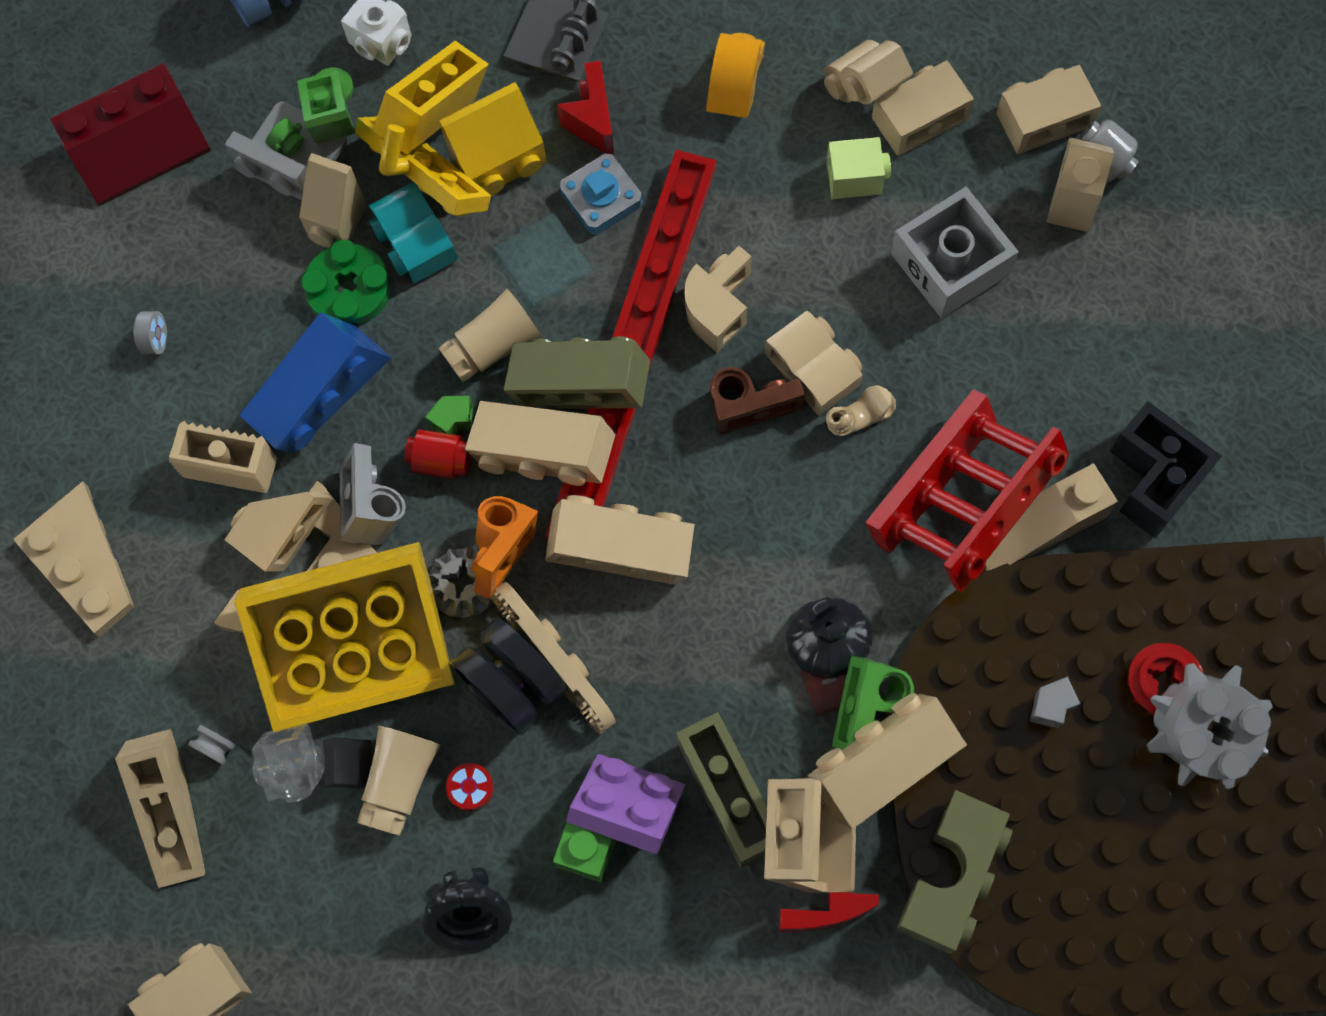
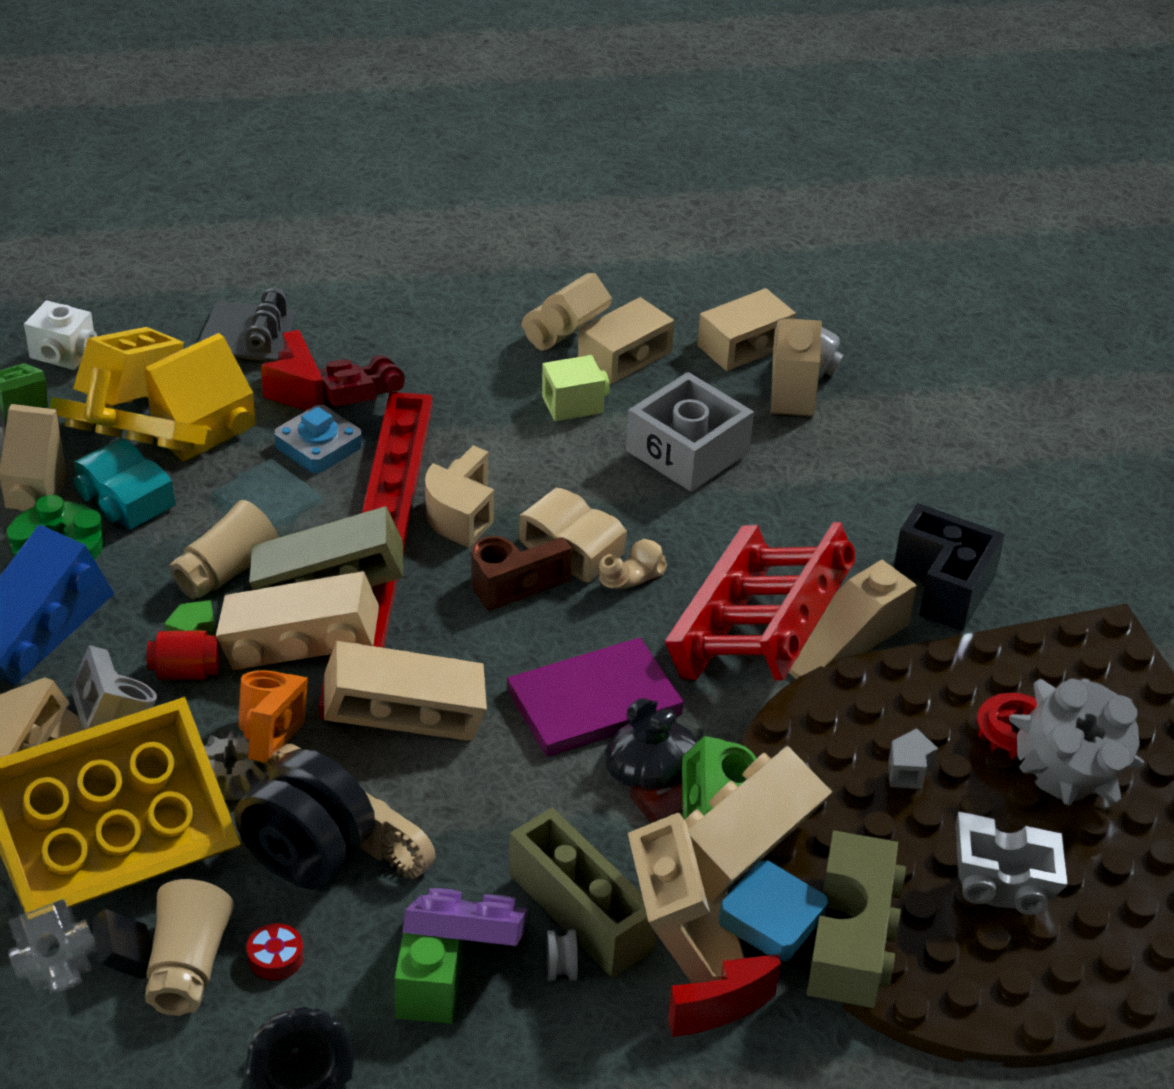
camera: 20 degrees left, 30 degrees down
light orange brick [706,33,765,118] -> none
none -> dark red plate [319,355,405,407]
none -> magenta tile [506,637,684,757]
none -> light grey bush [547,929,578,981]
none -> dark azure piece [718,861,828,962]
none -> light grey cylinder [955,811,1067,915]

